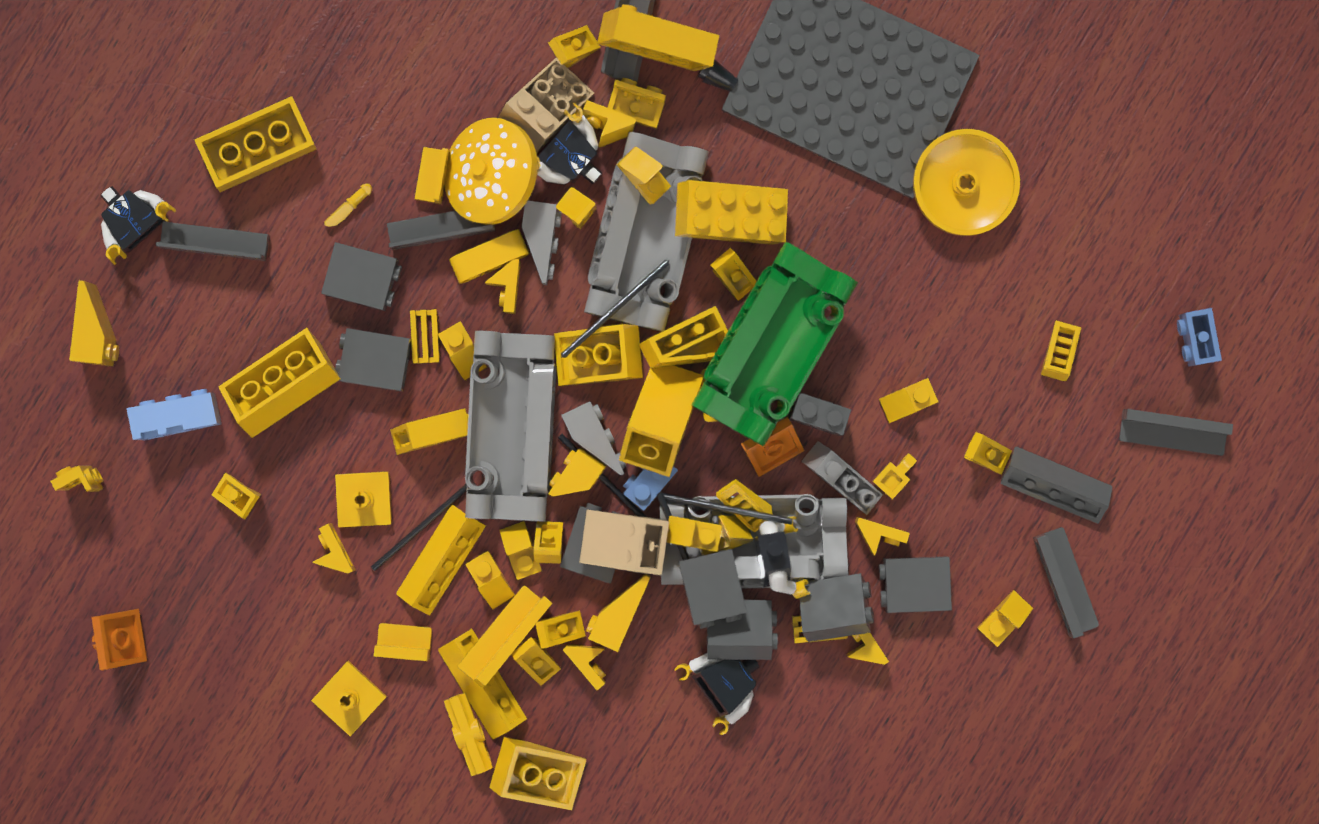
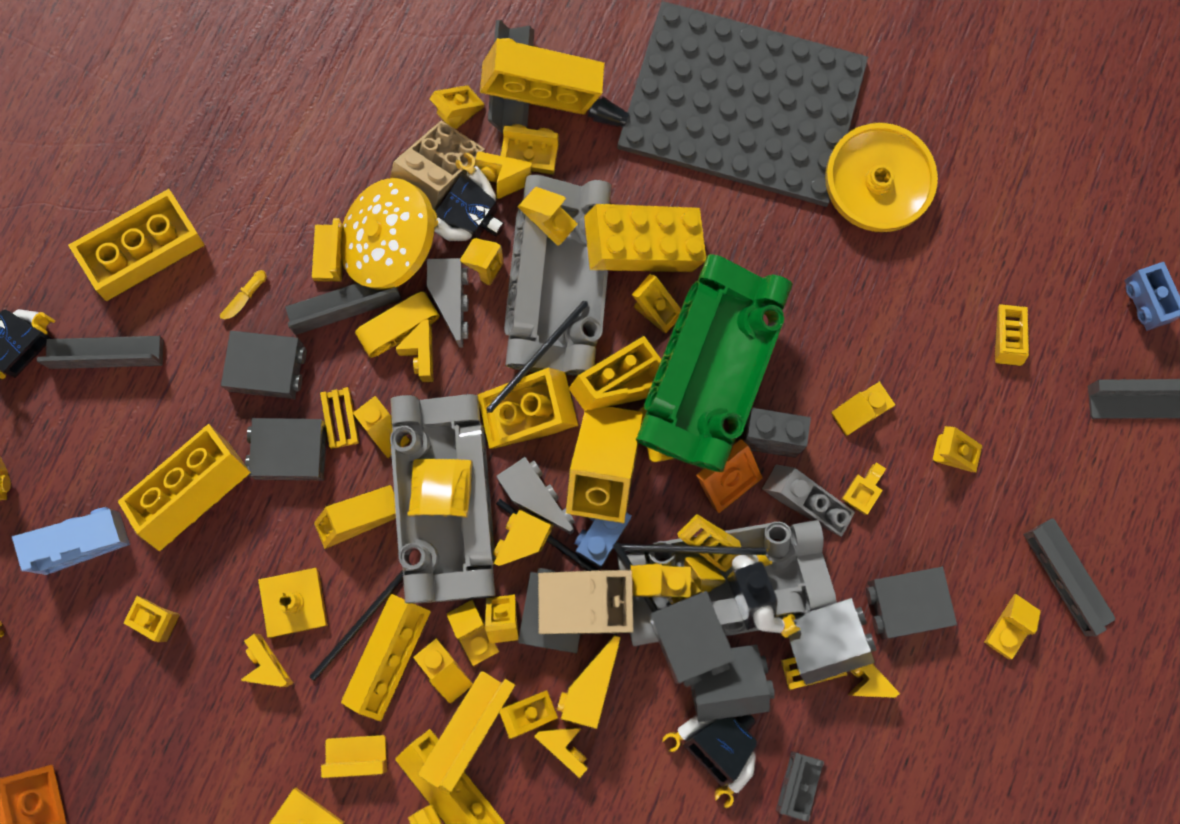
camera: 10 degrees left, 10 degrees down
yellow slope [511,637,561,686] -> none
yellow slope [855,517,910,556] -> none
dark grey panel [1000,447,1113,524] -> none
none -> yellow slope [407,459,472,518]
none -> dark grey hinge [776,751,824,821]

